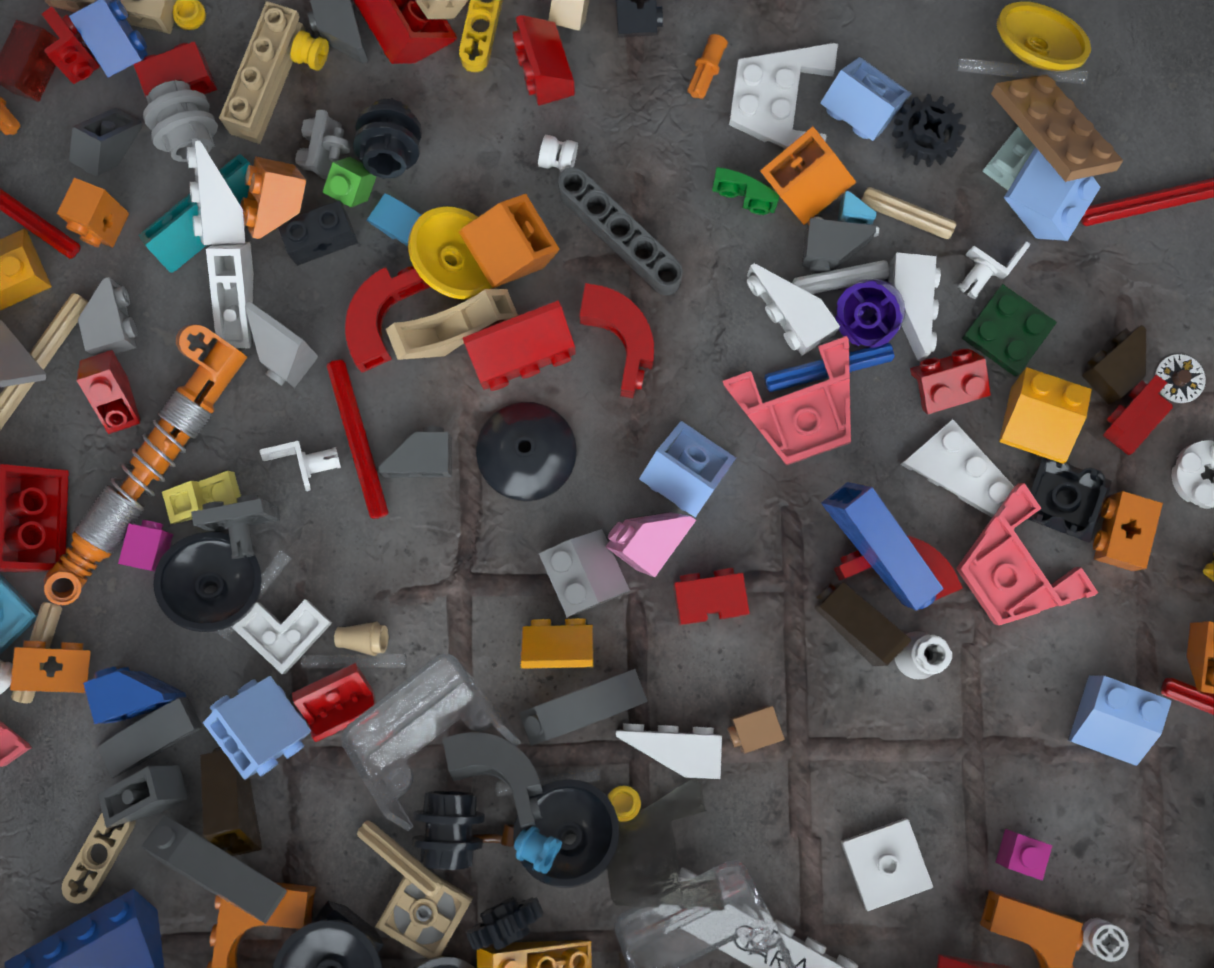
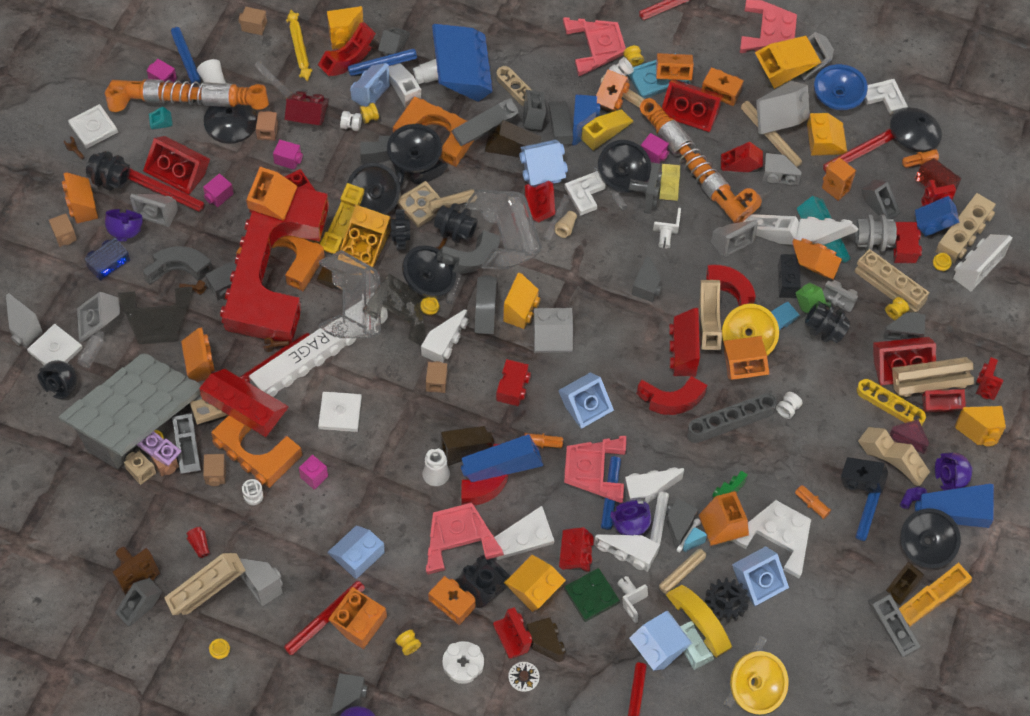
camera: 110 degrees right, 20 degrees down
red axle [326,359,388,519] -> none
black dish [476,402,577,502] -> none
red slope [512,15,575,106] -> none
dark azure brick [514,826,562,874] -> none
bright pink slope [606,512,696,577] -> none
medium nougat plate [991,75,1123,182] -> none
none -> orange axle [525,433,563,449]
none -> yellow slope [581,109,633,151]
none -> yellow slope [666,585,732,658]

